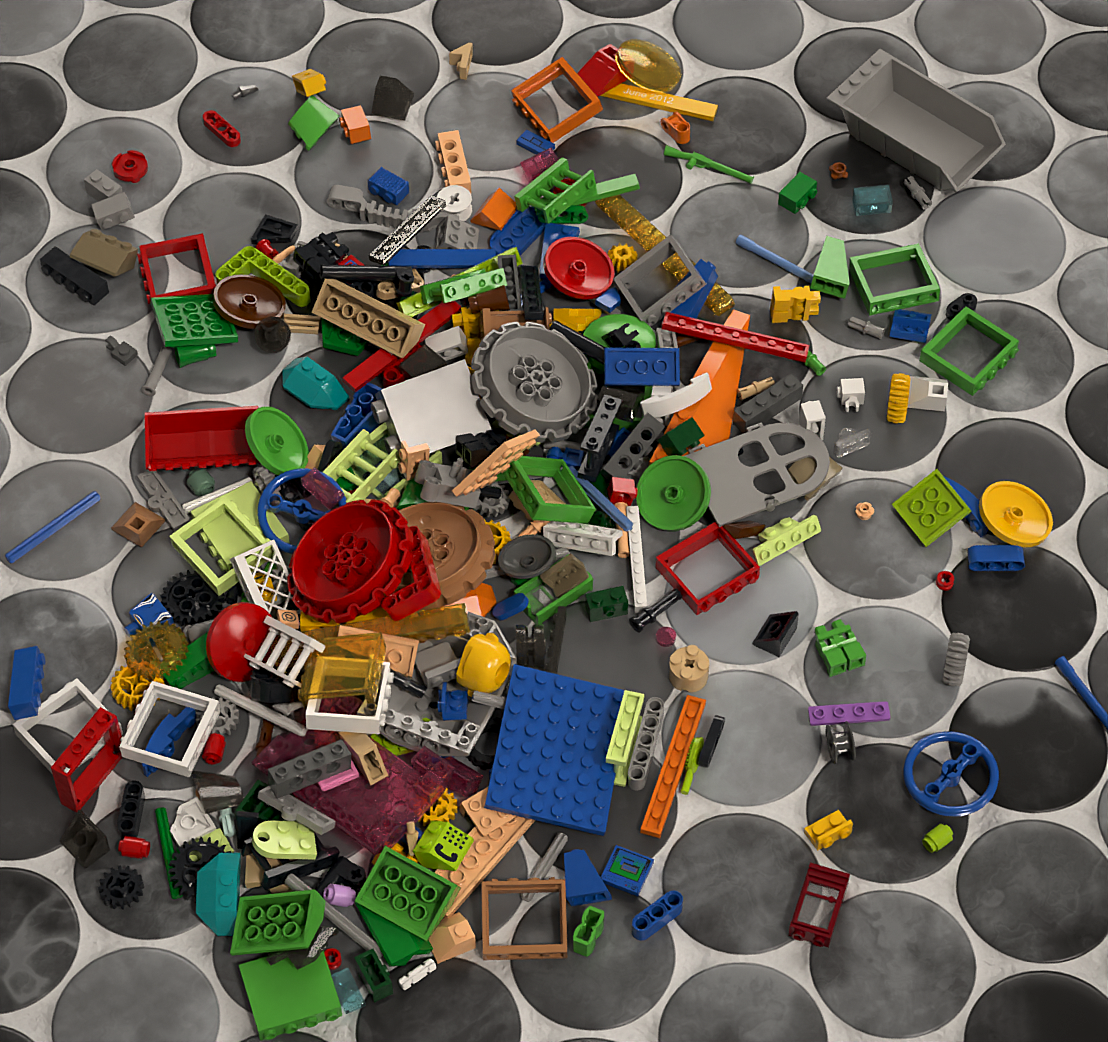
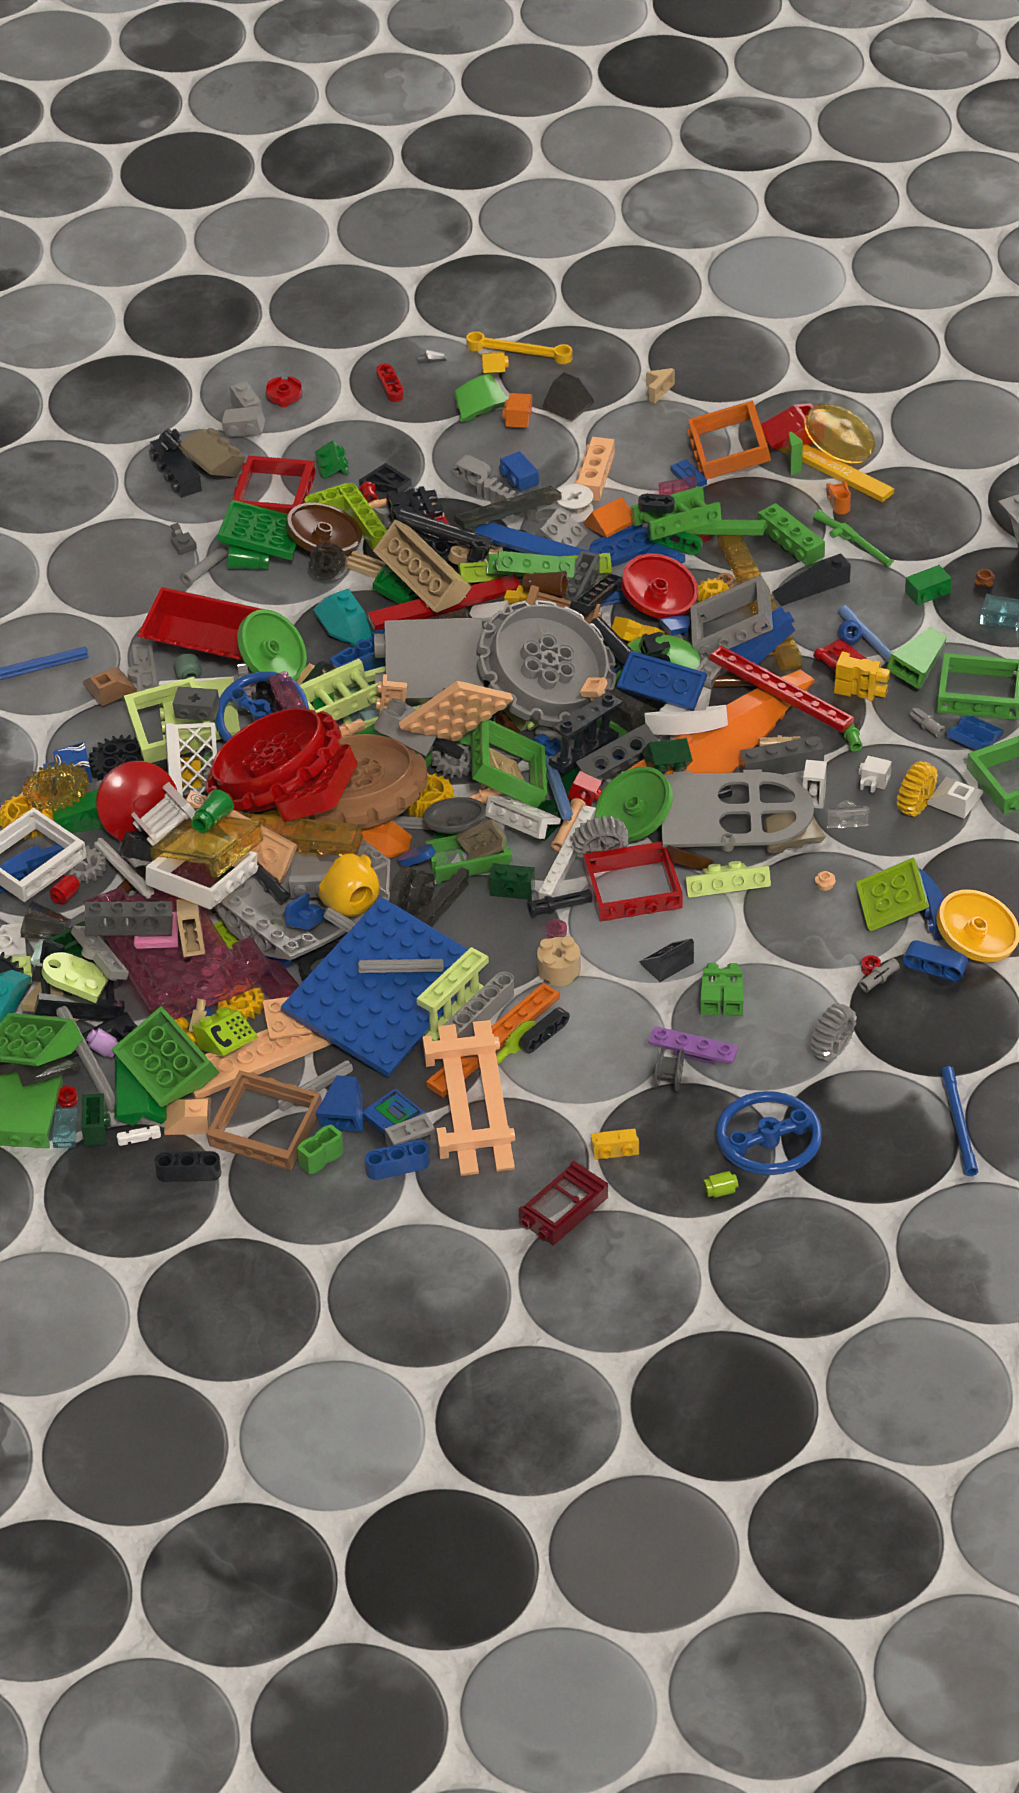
camera: 25 degrees right, 10 degrees down
none -> black beam [154,1151,222,1182]
none -> black gear [159,428,182,451]
none -> dark grey brick [173,686,220,721]
none -> green plant [191,790,234,833]
none -> green bracket [315,440,349,479]
none -> light grey axle [358,959,444,973]
none -> light grey hinge [385,1113,435,1147]
none -> light nougat fence [423,1020,515,1176]
none -> yellow piece [466,332,572,364]
none -> light grey gear [572,815,629,862]
none -> light nougat tile [580,677,608,701]
none -> black beam [638,493,675,514]
none -> medium nougat bush [716,573,734,589]
none -> bright green brick [758,503,825,566]
none -> black wedge [772,553,851,606]
none -> bright green slope [788,432,803,476]
none -> red plate [813,639,867,671]
none -> blue piece [838,620,862,645]
none -> light grey pin [859,958,900,993]

